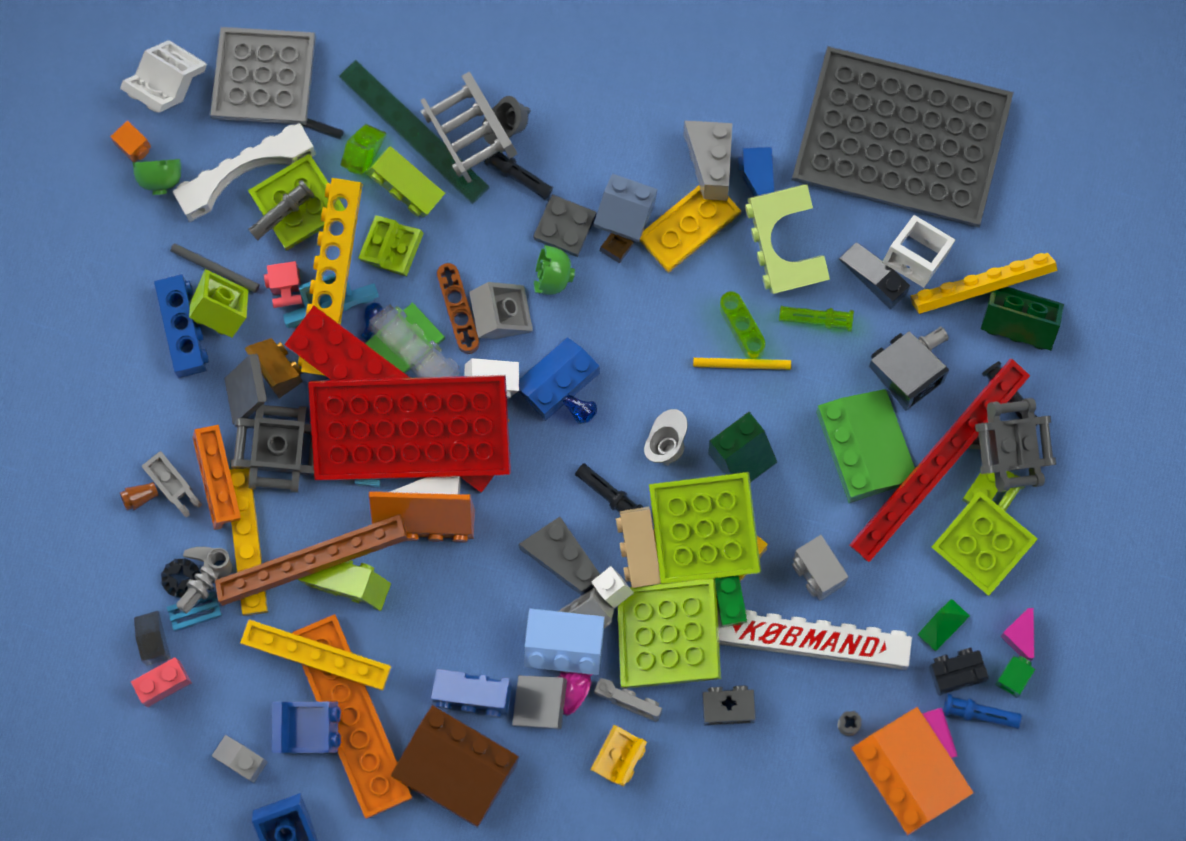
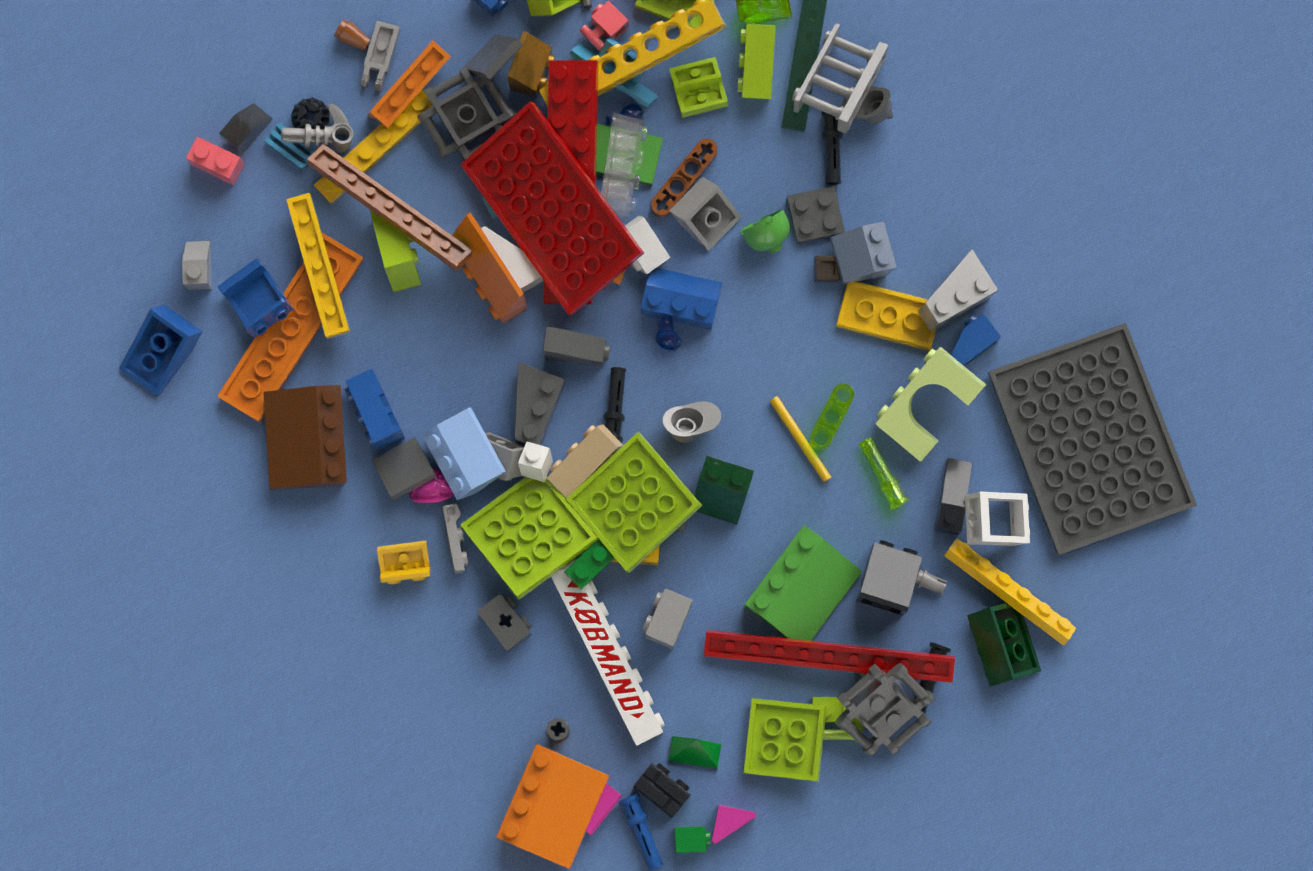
camera: 50 degrees right, 5 degrees up
none -> dark grey slope [543,327,610,367]

